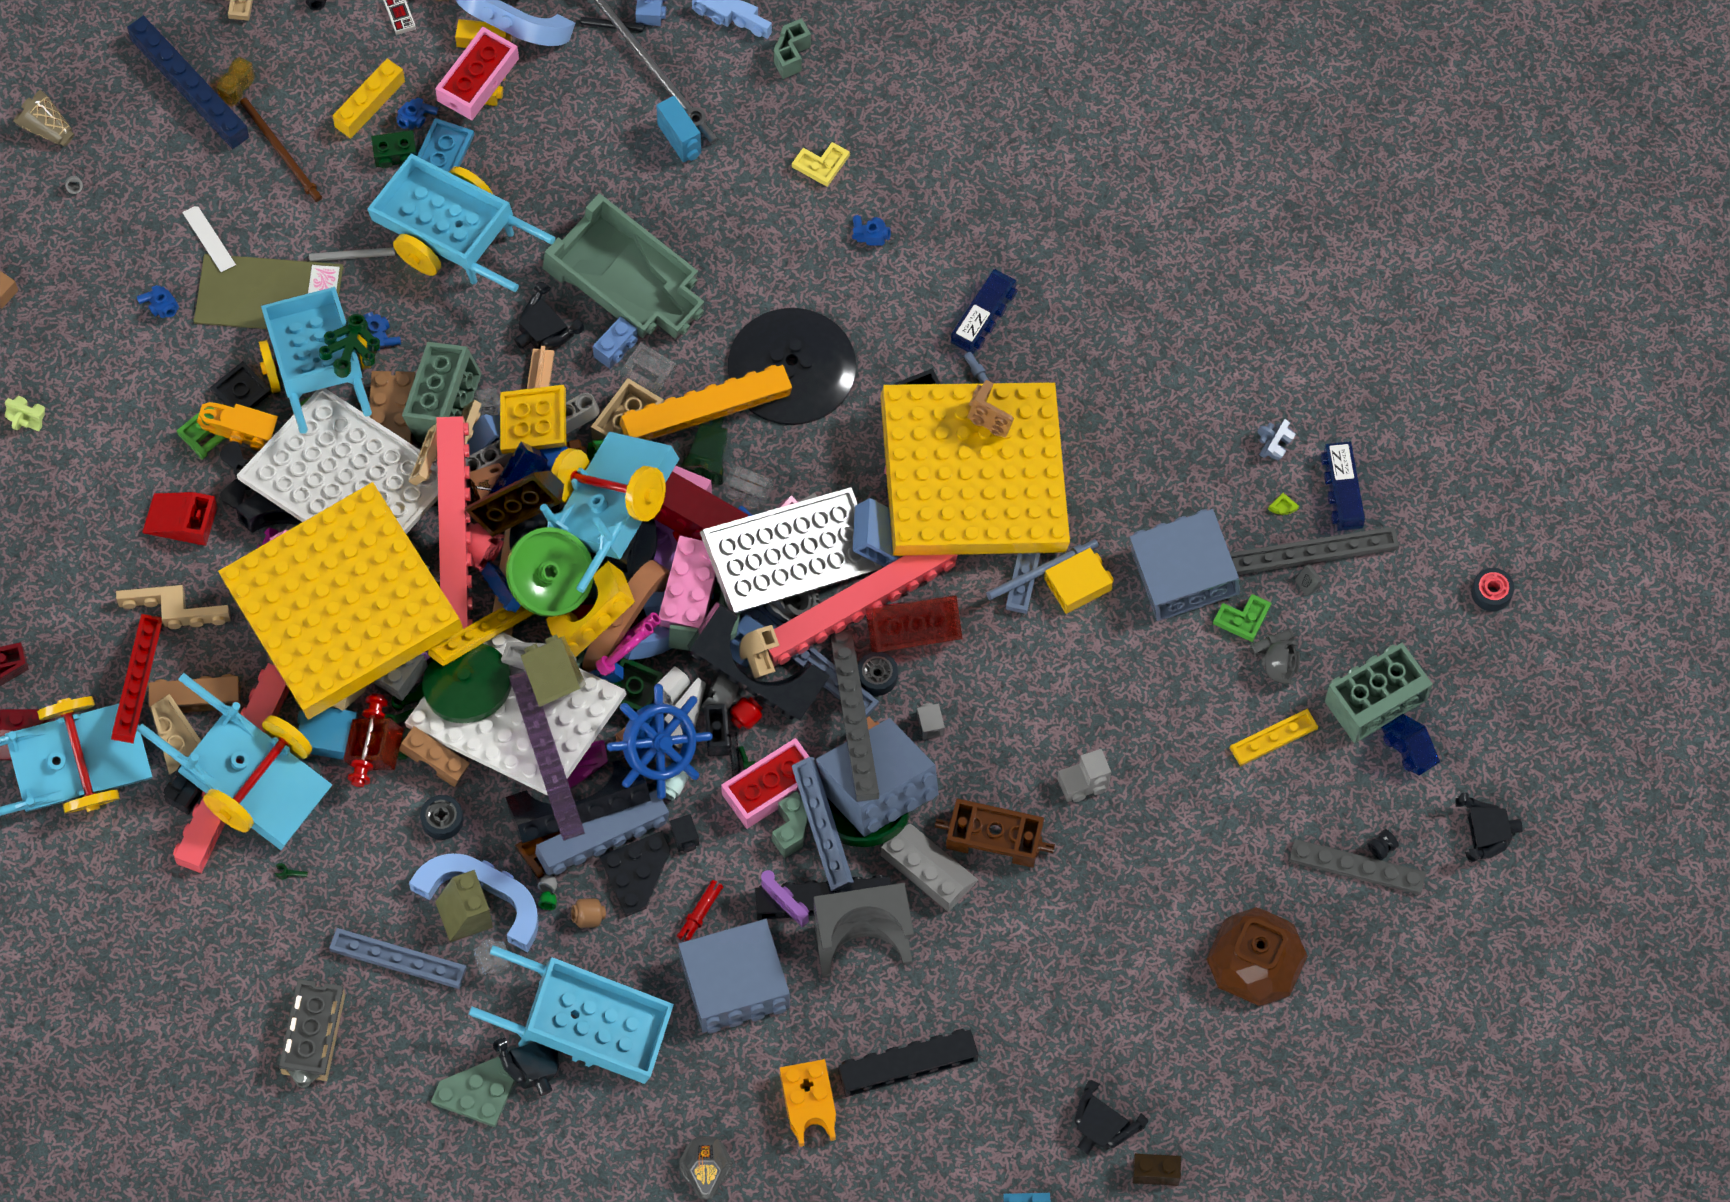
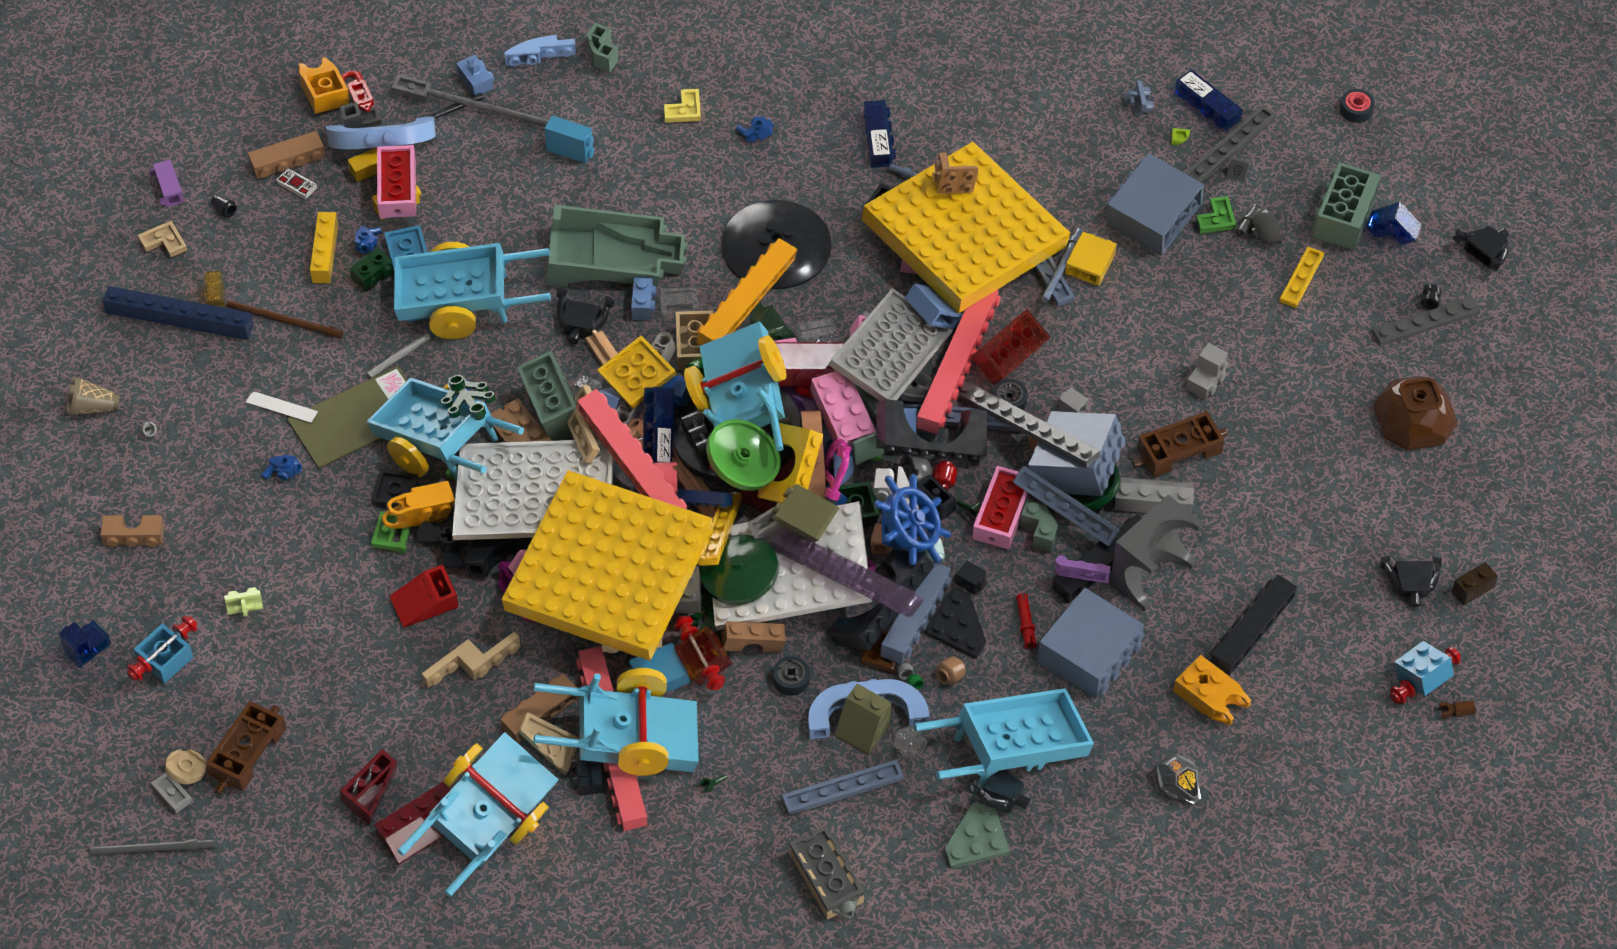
camera: 35 degrees left, 10 degrees down
red plate [111,614,163,744] -> none
dark brown slope [465,471,564,537] -> none
tan brick [739,625,780,678] -> none

